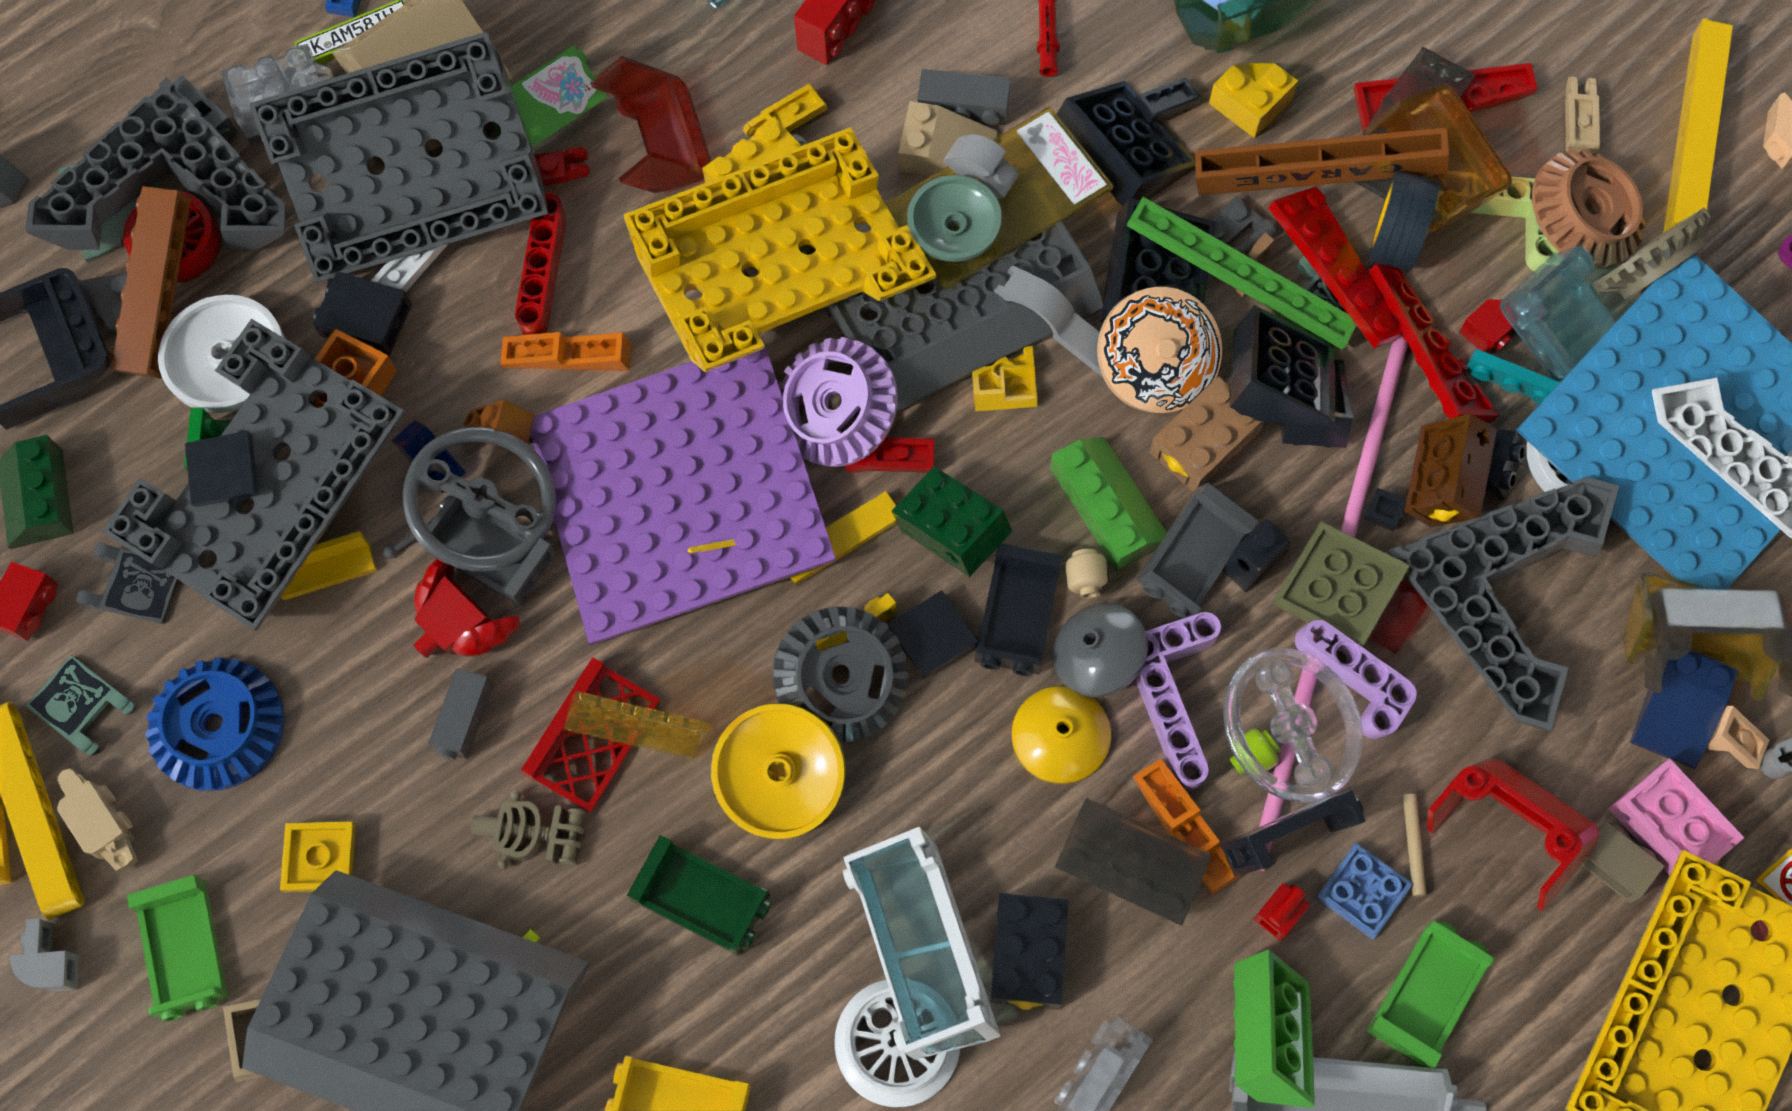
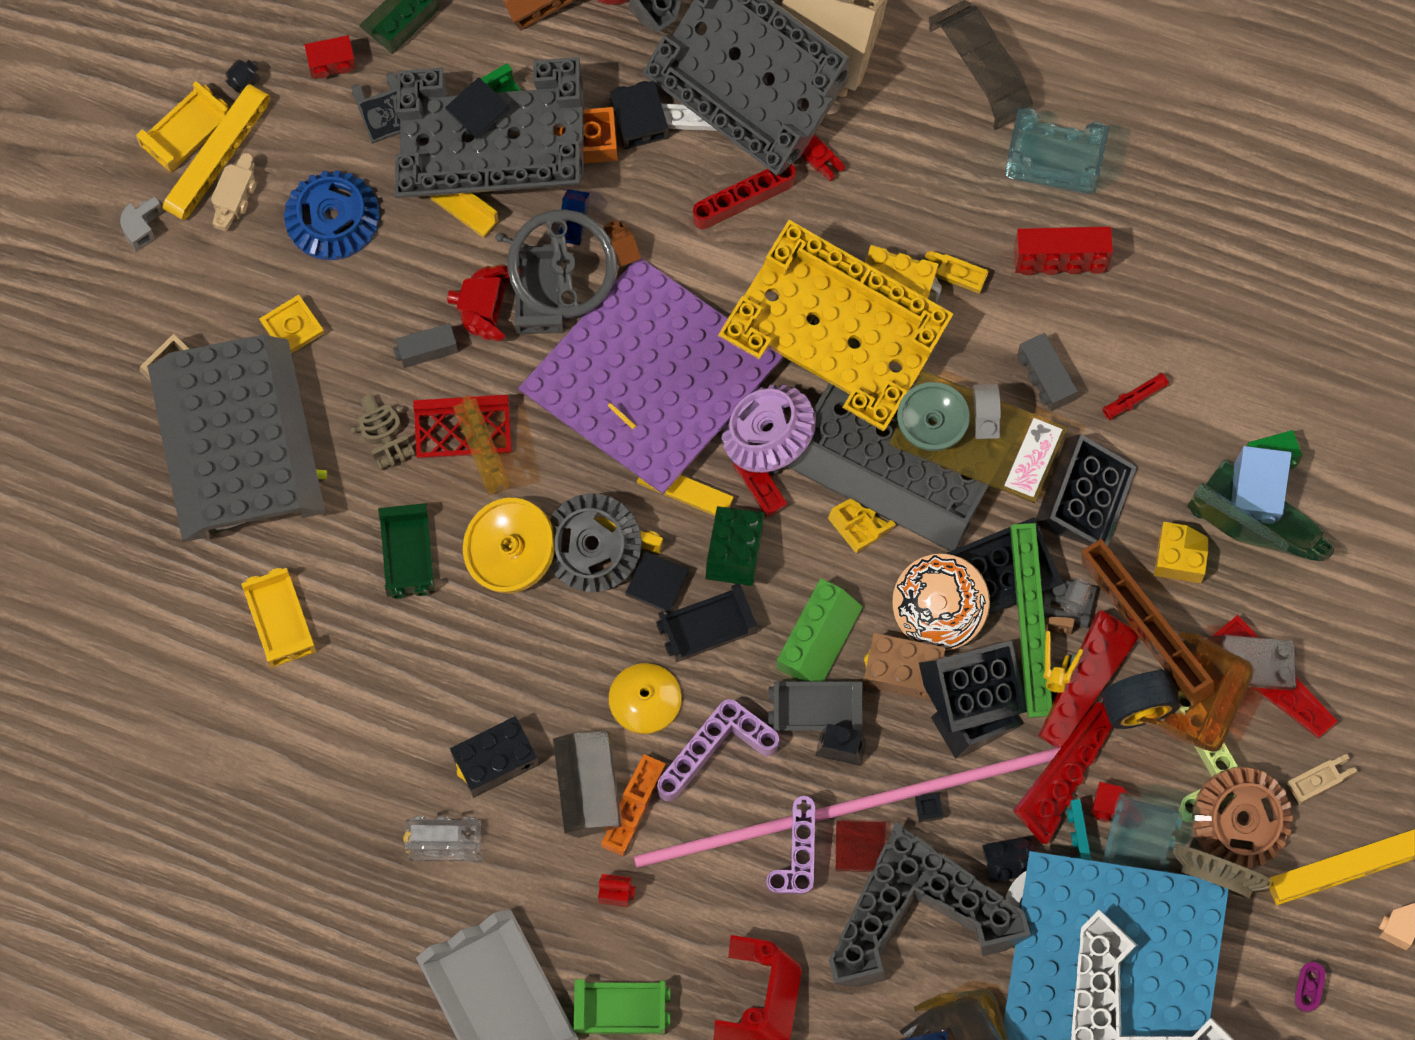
camera: 55 degrees right, 0 degrees up
flag [26,655,135,756] -> none
bright green panel [127,875,228,1022] -> none
white dish [158,295,285,413] -> none
panel [491,45,607,148] -> none
orange slope [500,332,632,371] -> none
clear red windscreen [590,55,712,193] -> none
white piece [835,979,961,1107] -> none
clear light blue windscreen [843,826,1001,1060] -> none
tan slope [898,101,997,181] -> none
light grey piece [994,266,1103,377] -> none
dark grey dish [1053,603,1148,697] -> none
tan head [1065,549,1109,599] -> none
black plate [1135,77,1201,123] -> none
black panel [1220,790,1365,876] -> none
clear piece [1223,648,1363,802] -> none
lime head [1229,728,1281,778] -> none
bright green slope [1233,949,1315,1108] -> none
olive plate [1273,521,1410,648] -> none
medium blue tile [1316,843,1413,940] -> none
tan bar [1403,794,1427,897] -> none
reddish brown piece [1404,413,1497,527] -> none
none -> yellow plant [1043,631,1083,693]
none -> clear brick [1061,578,1092,616]

